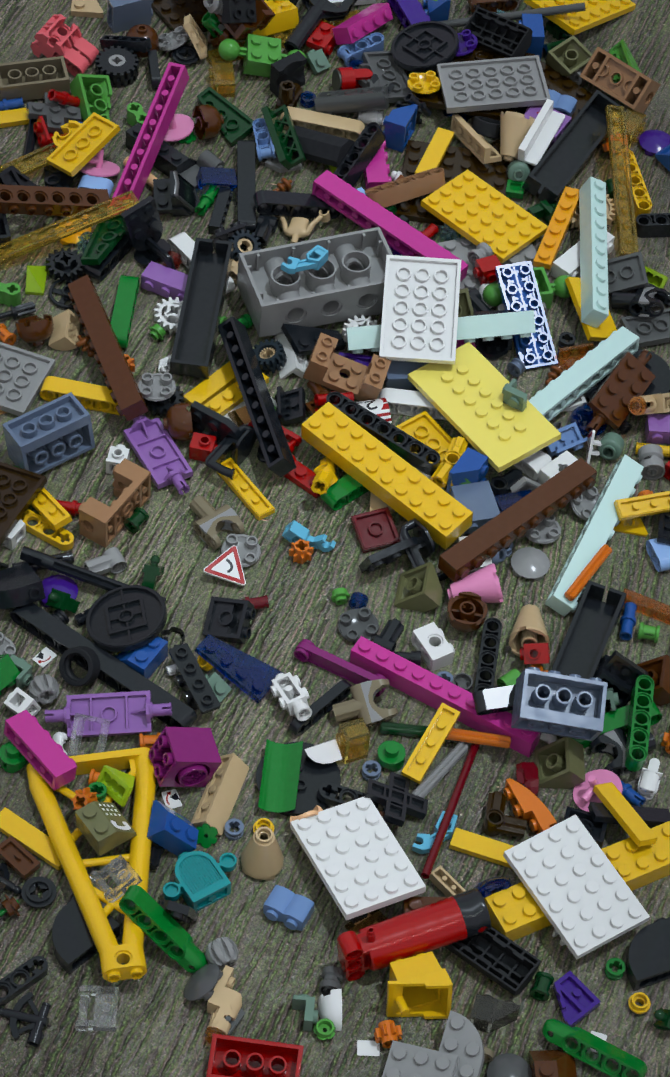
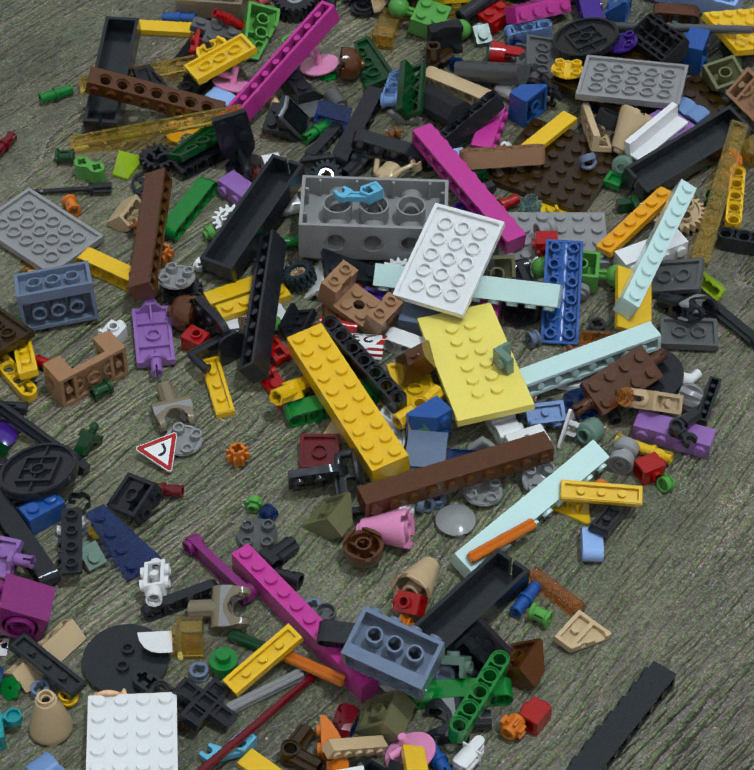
camera: 25 degrees right, 5 degrees down
reddish brown cylinder [15,314,54,346] -> none
light grey piece [84,547,127,575] -> none
green sticker [258,739,303,813] -> none
medium azure piece [282,520,336,552] -> none
white brick [411,622,455,672] -> none
yellow plate [420,169,548,264] -> none
black beam [473,618,502,693] -> none
black piece [490,468,523,502] -> none
none -> black tile [9,632,87,700]
none -> tan piece [322,735,388,759]
none -> reddish brown slope [395,340,436,387]
none -> sand blue tile [578,152,597,170]

